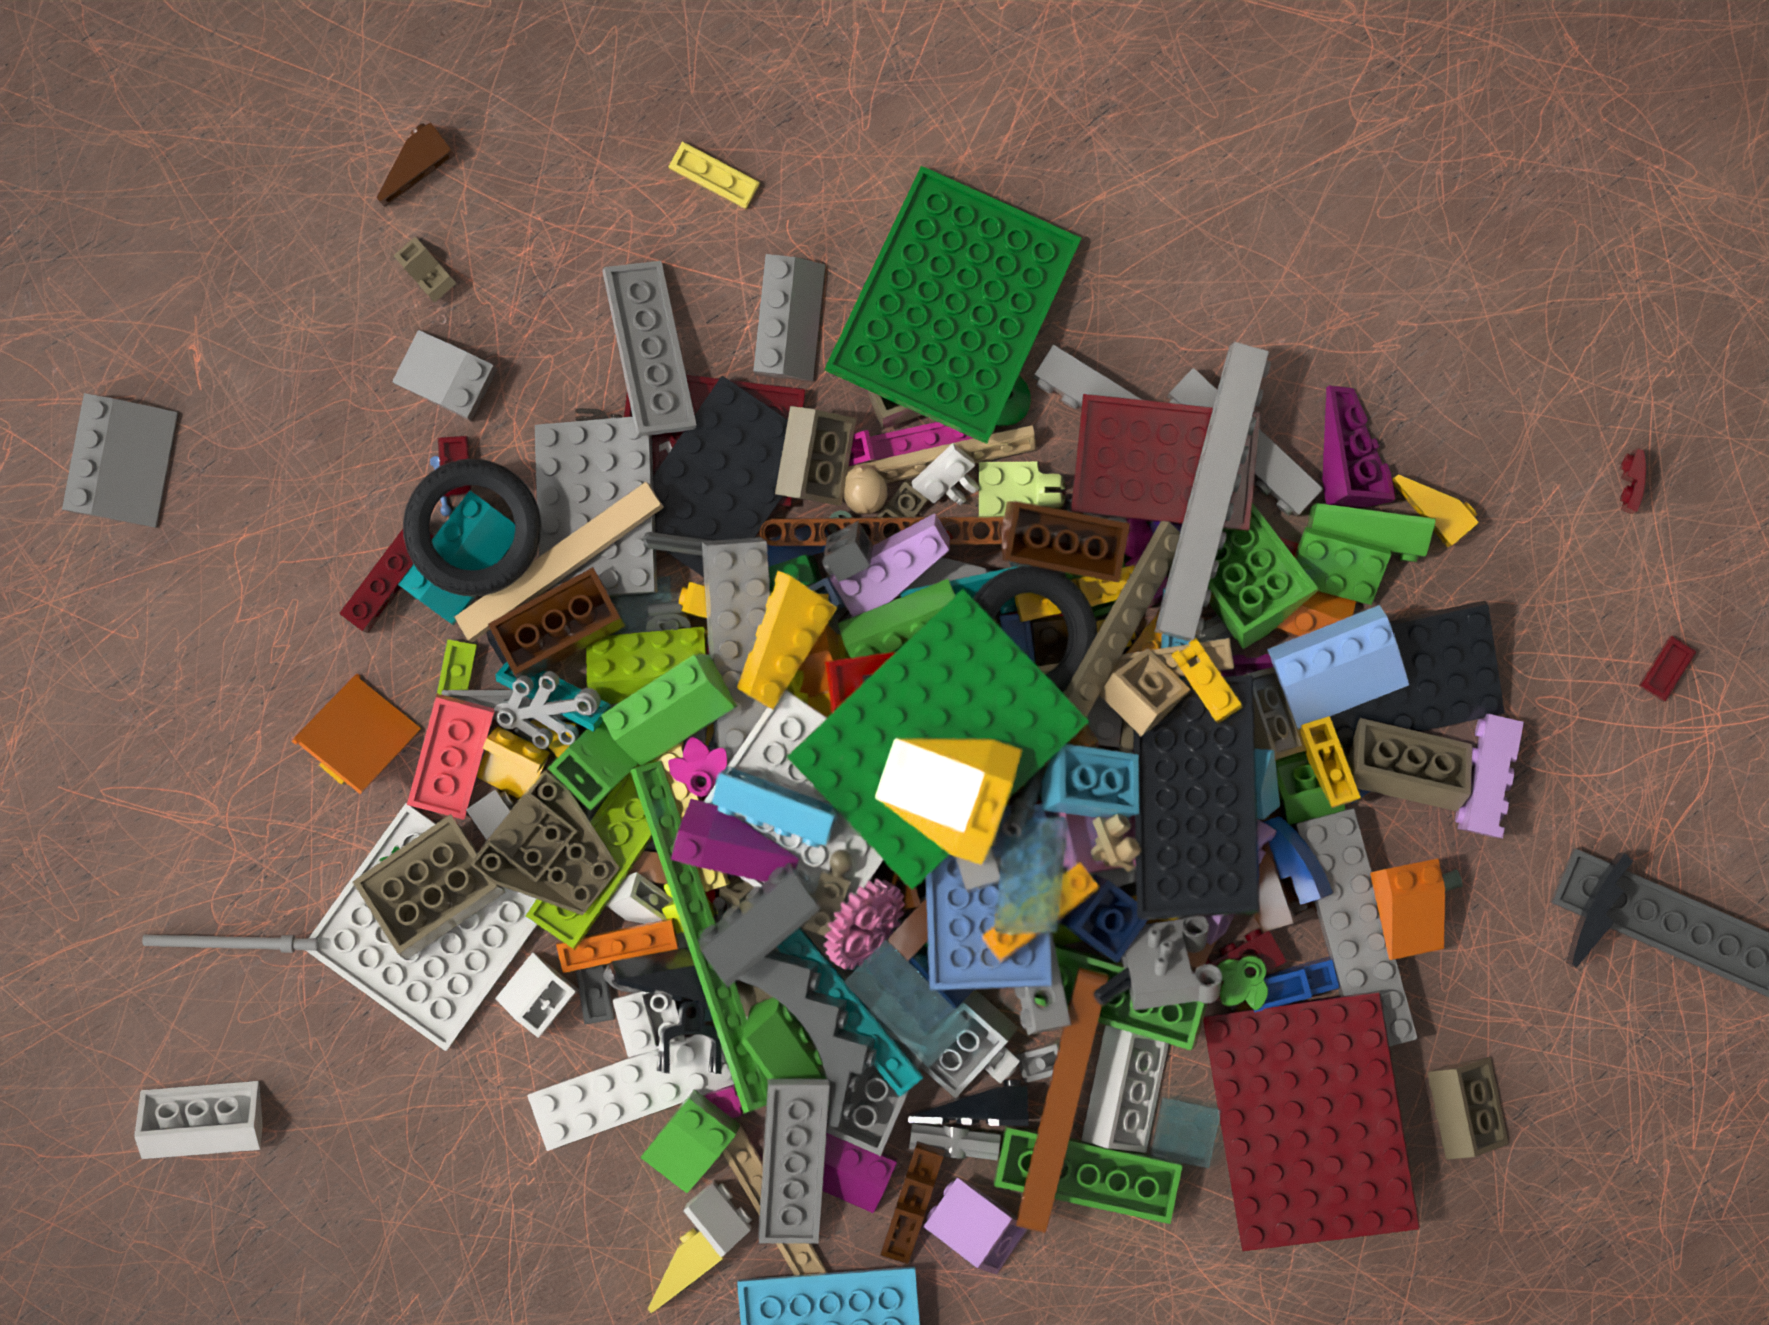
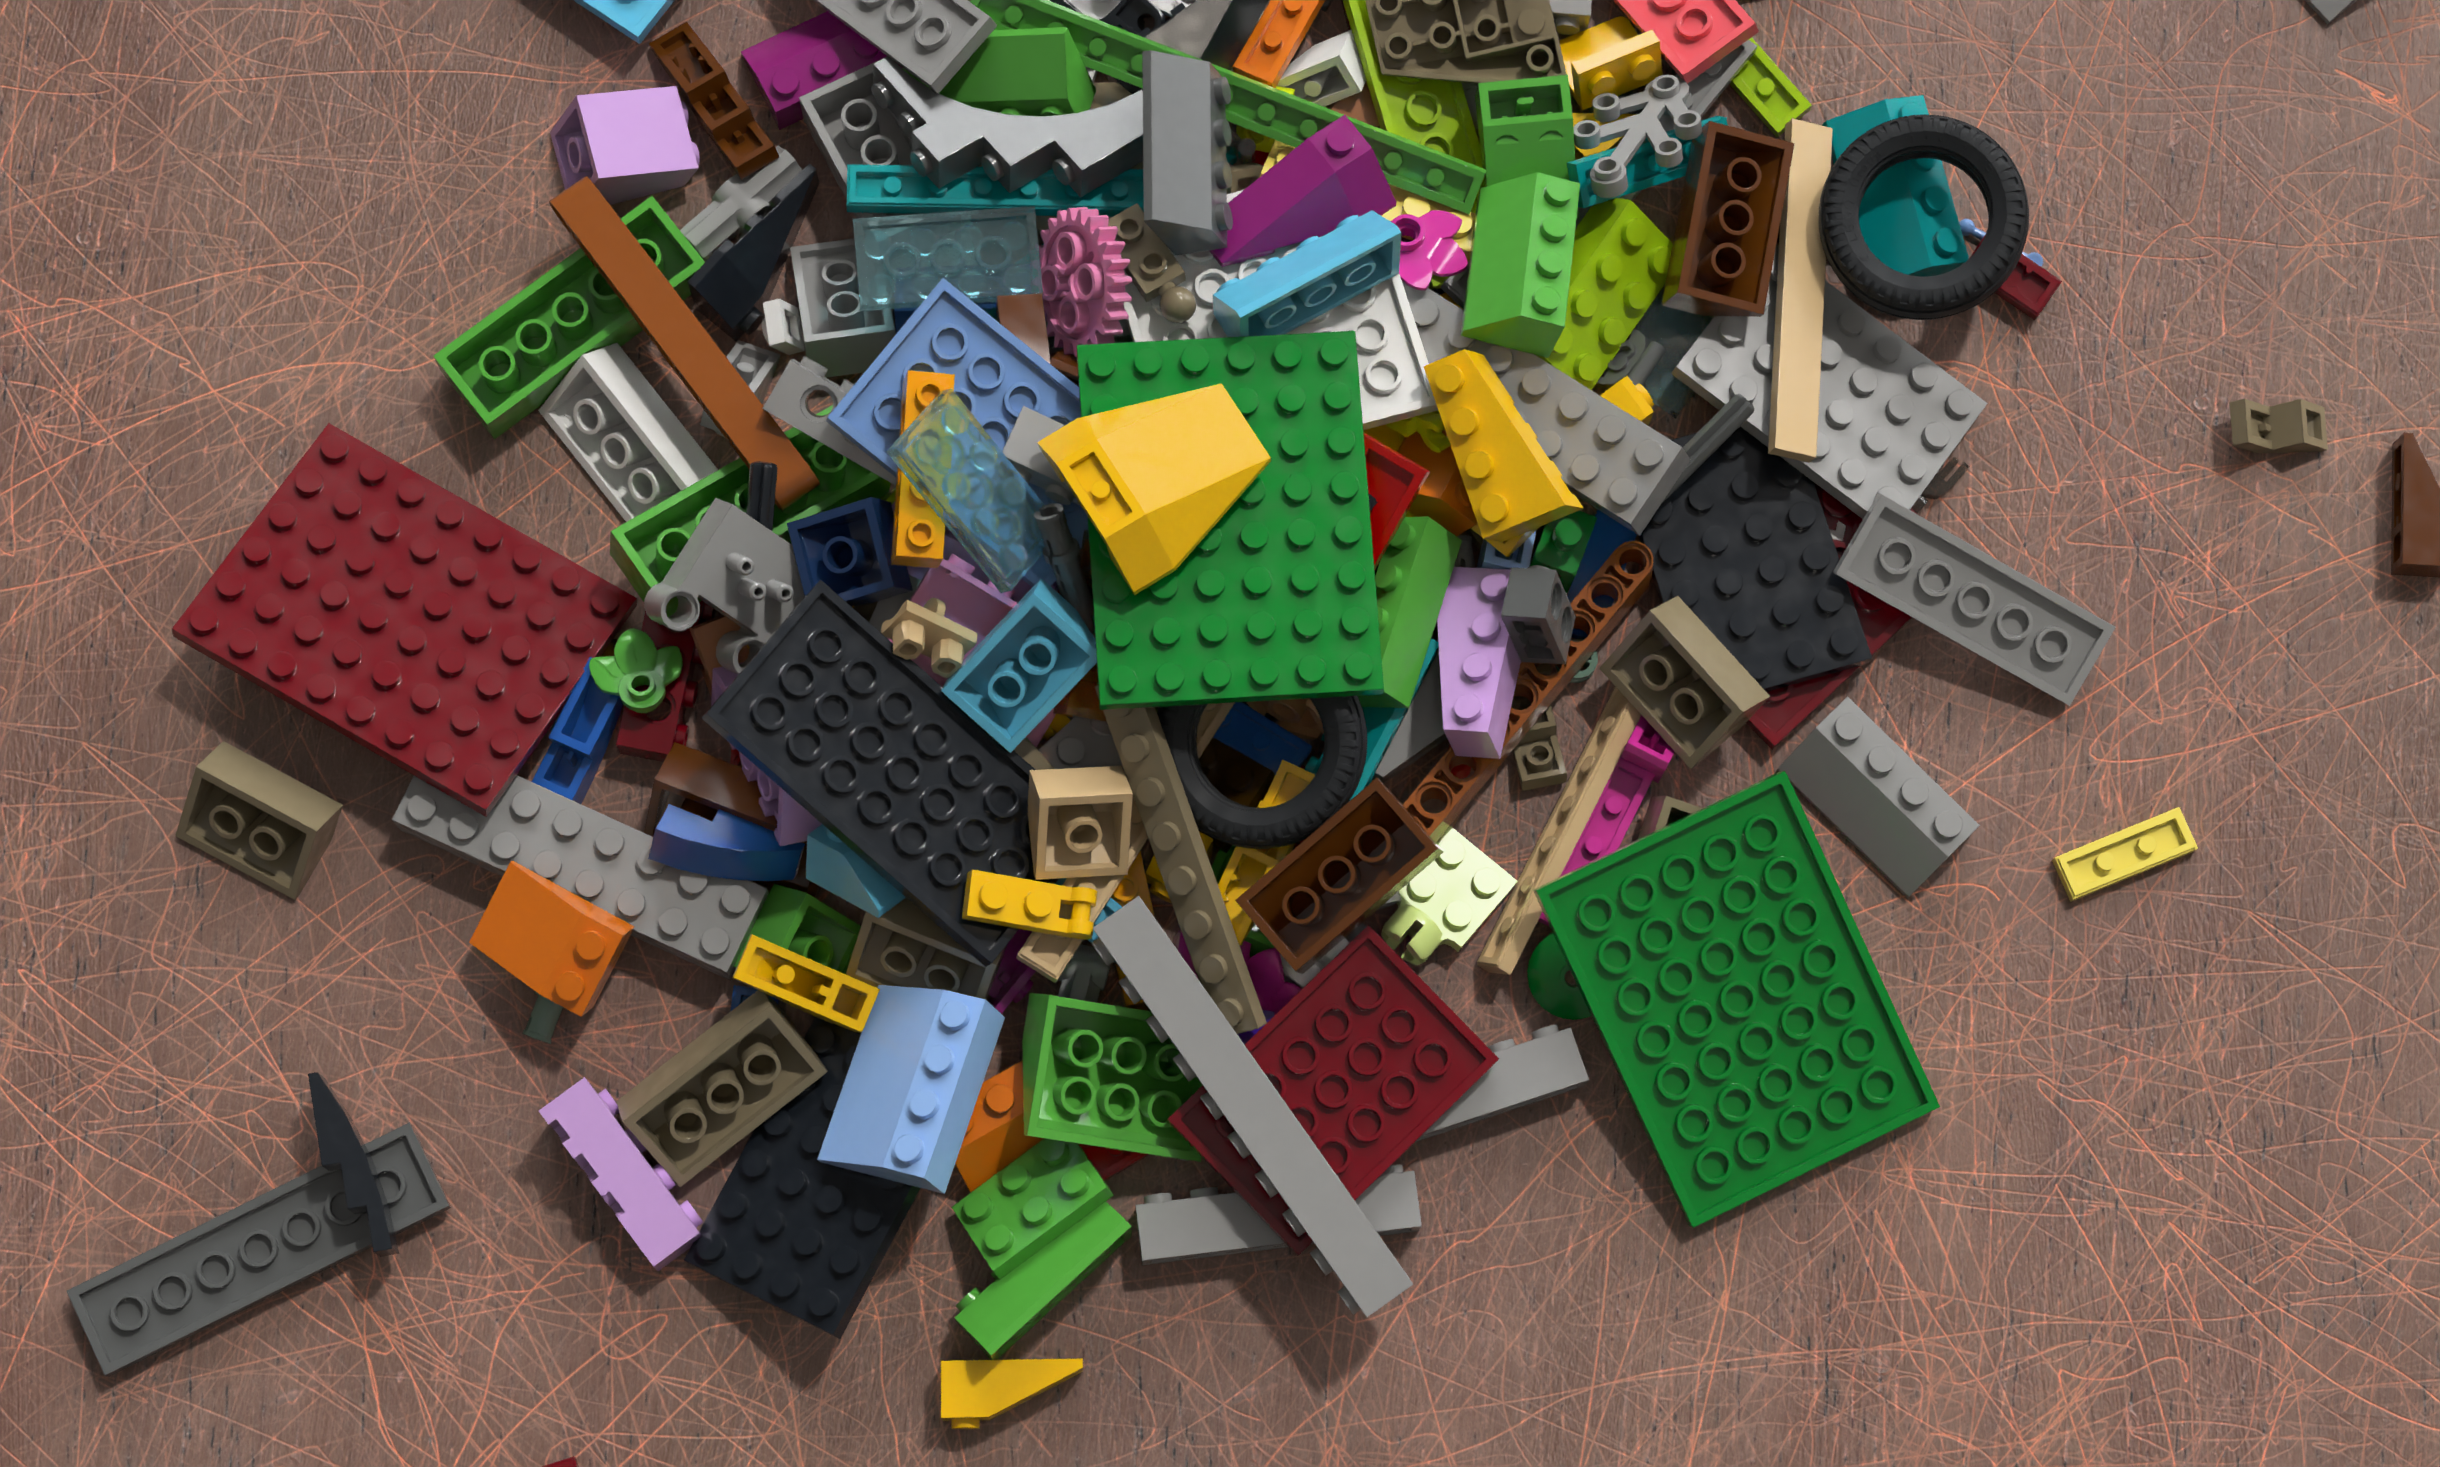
camera: 120 degrees right, 10 degrees down
dark red brick [339,529,434,633] -> none
light grey slope [392,330,498,421] -> none
tan hair [843,464,888,514] -> none
white hinge [912,443,979,505] -> none
clear light blue plate [1150,1097,1221,1168] -> none
magenta wedge [1322,385,1395,509] -> none

